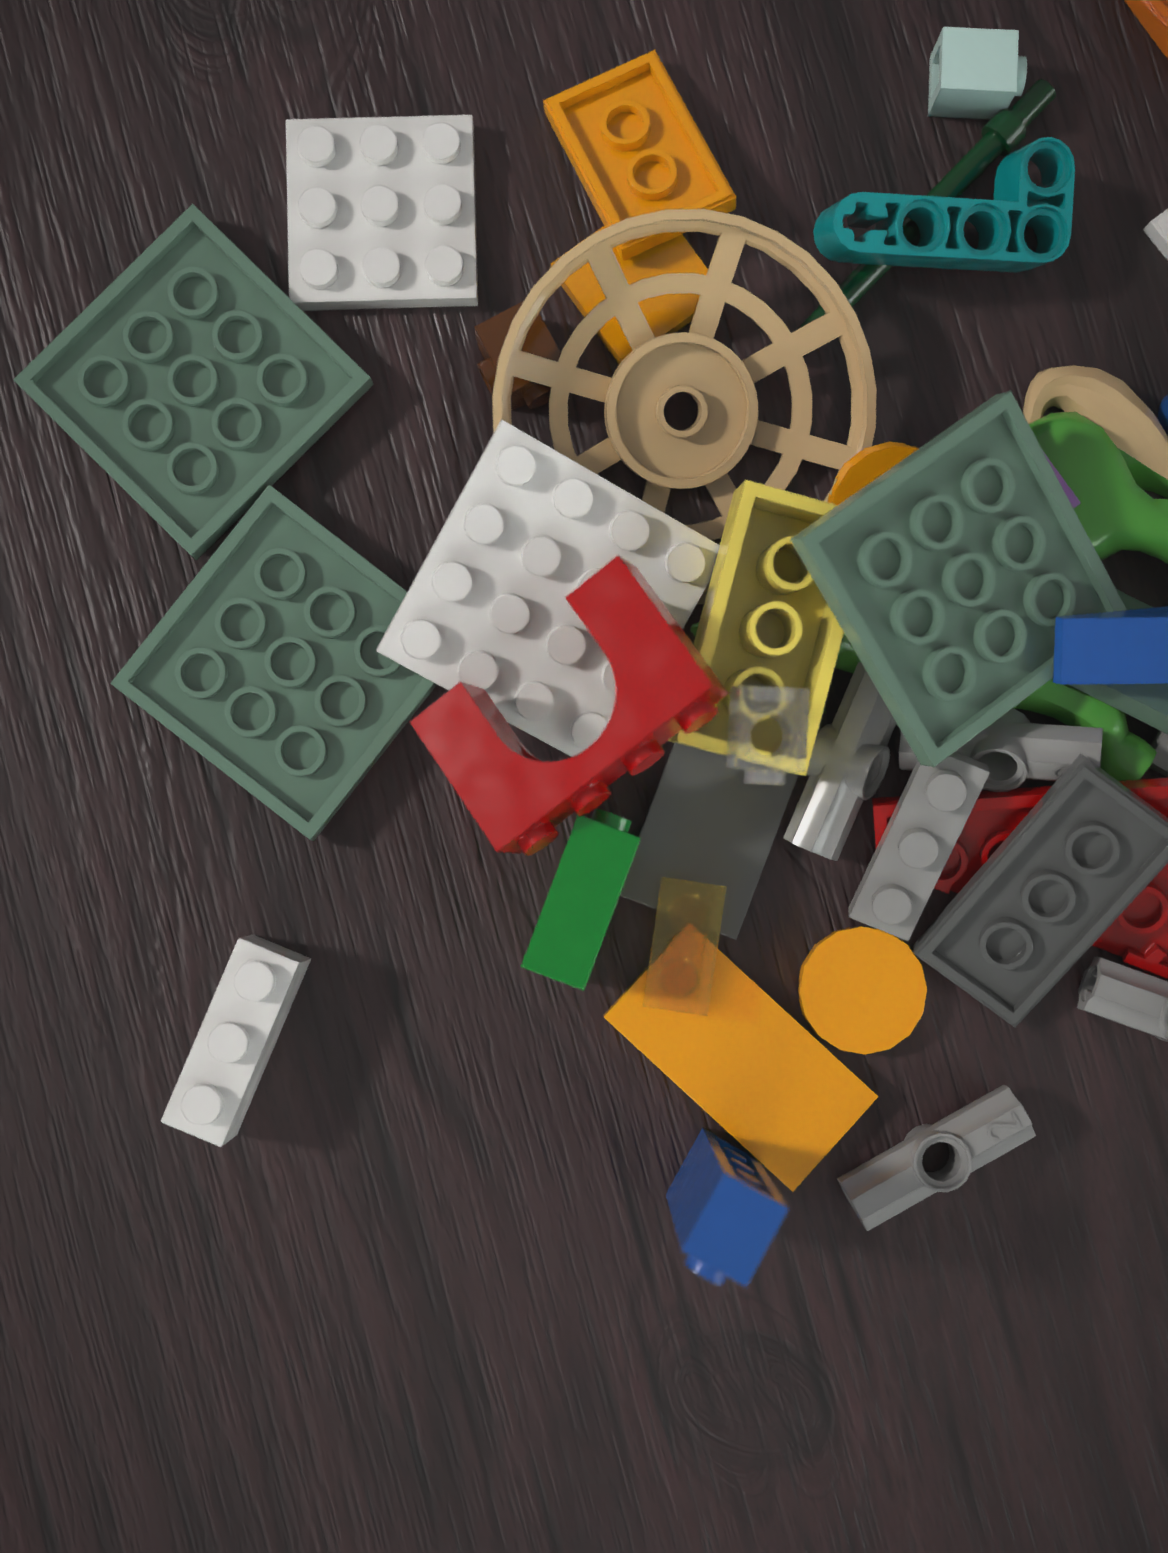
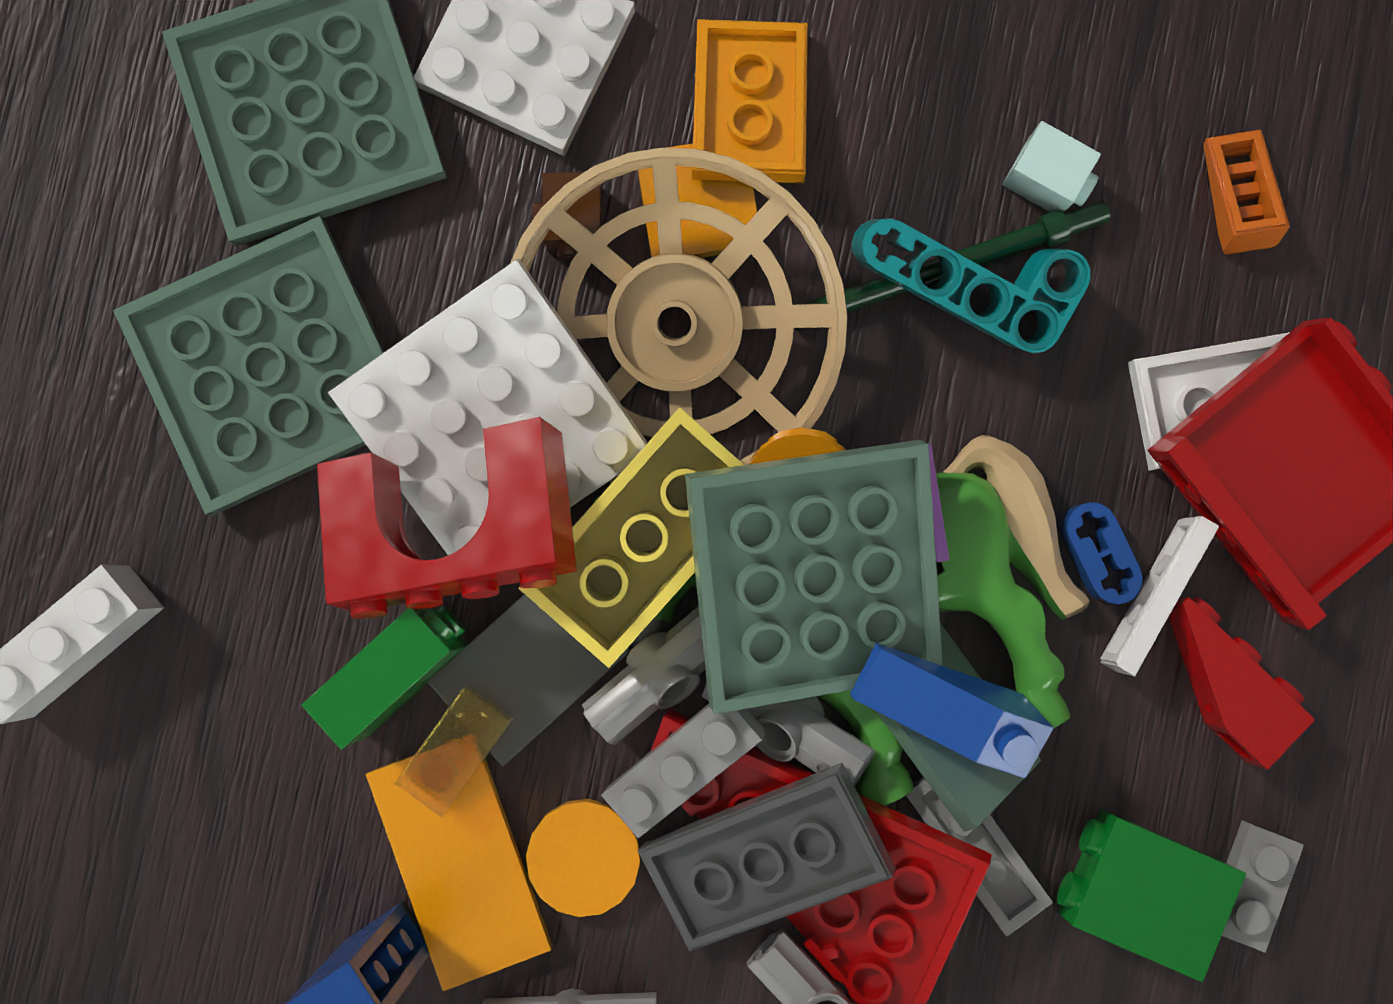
camera: 25 degrees right, 0 degrees up
clear brick [726,685,810,785] -> none

